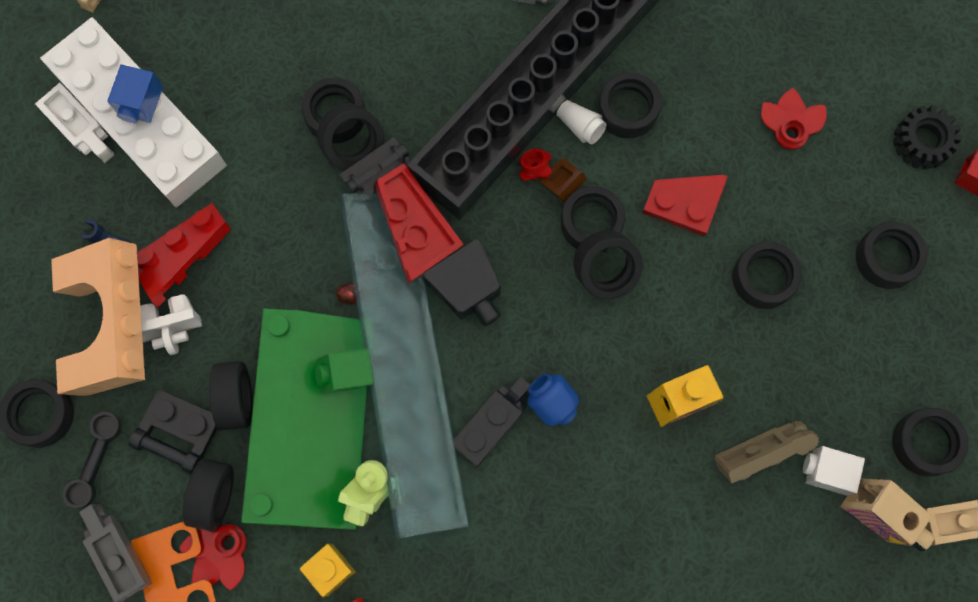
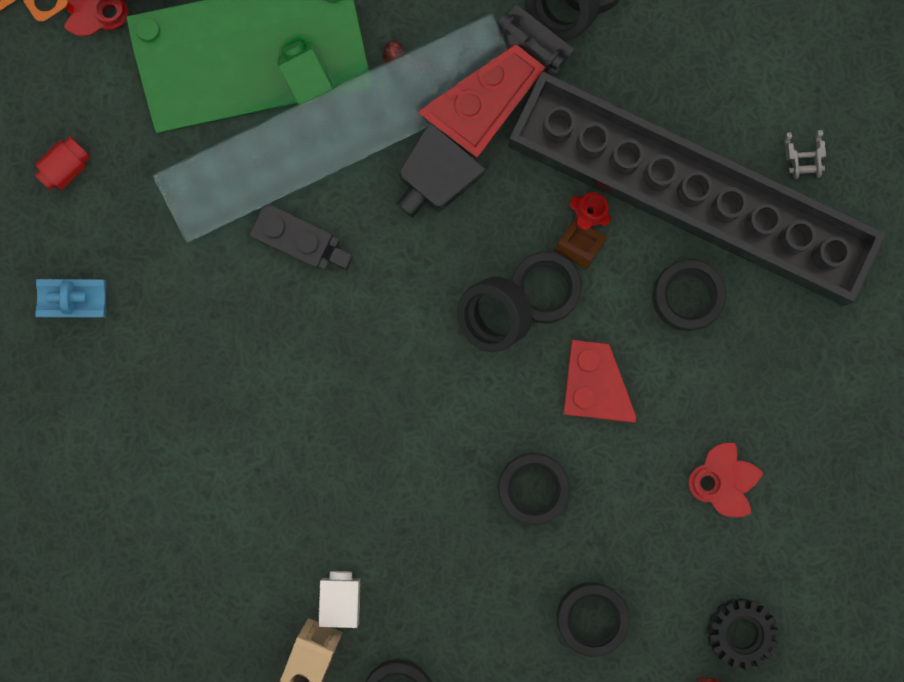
camera: 75 degrees right, 10 degrees up
yellow brick [299,544,356,597] -> none
yellowish green hips [338,460,396,526] -> none
blue head [527,373,579,426] -> none
white cone [557,100,607,144] -> none
yellow torso [647,365,723,427] -> none
dark tan hinge [714,420,819,484] -> none

